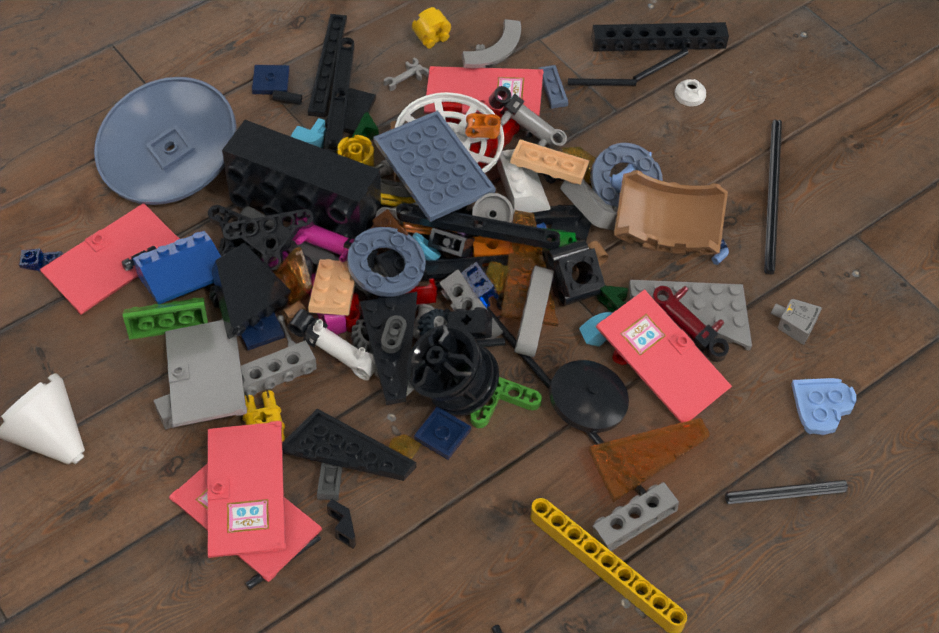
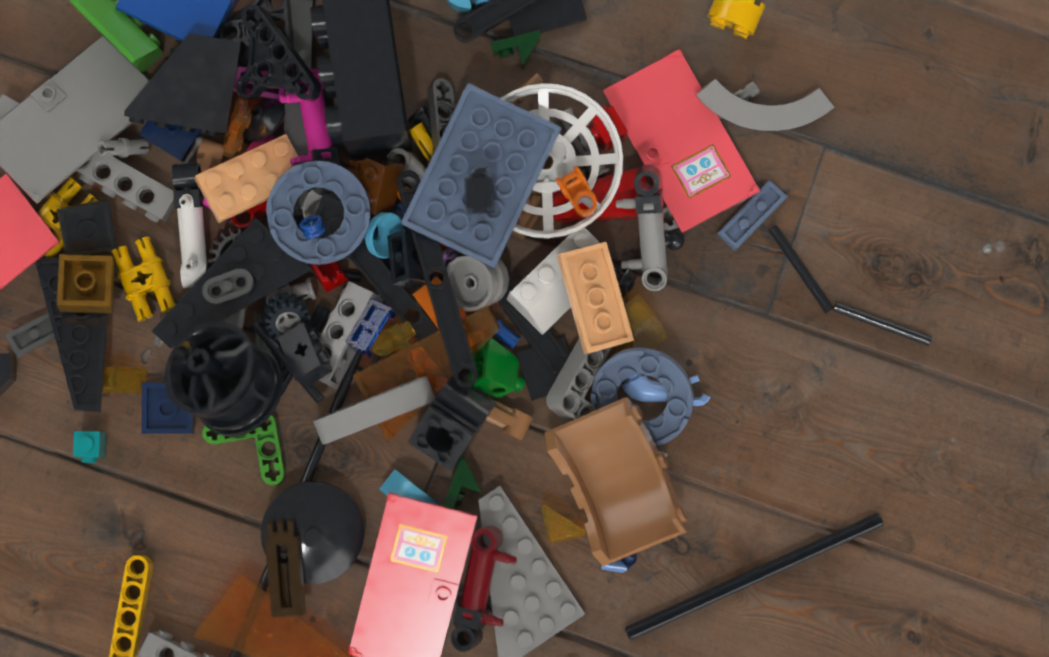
camera: 60 degrees right, 30 degrees up
yellow brick [337,135,374,167] -> none
light grey bar [384,58,429,91] -> none
black brick [591,22,729,51] -> none
white piece [675,79,706,107] -> none
none -> black tile [56,199,117,255]
none -> pearl gold brick [57,255,114,313]
none -> teal brick [73,431,106,463]
none -> light grey pin [97,138,149,158]
none -> yellow pin [111,236,176,322]
none -> dark brown hinge [265,519,306,618]
none -> blue bush [299,215,325,238]
none -> black brick [465,173,494,215]
none -> clear yellow slope [541,505,587,544]

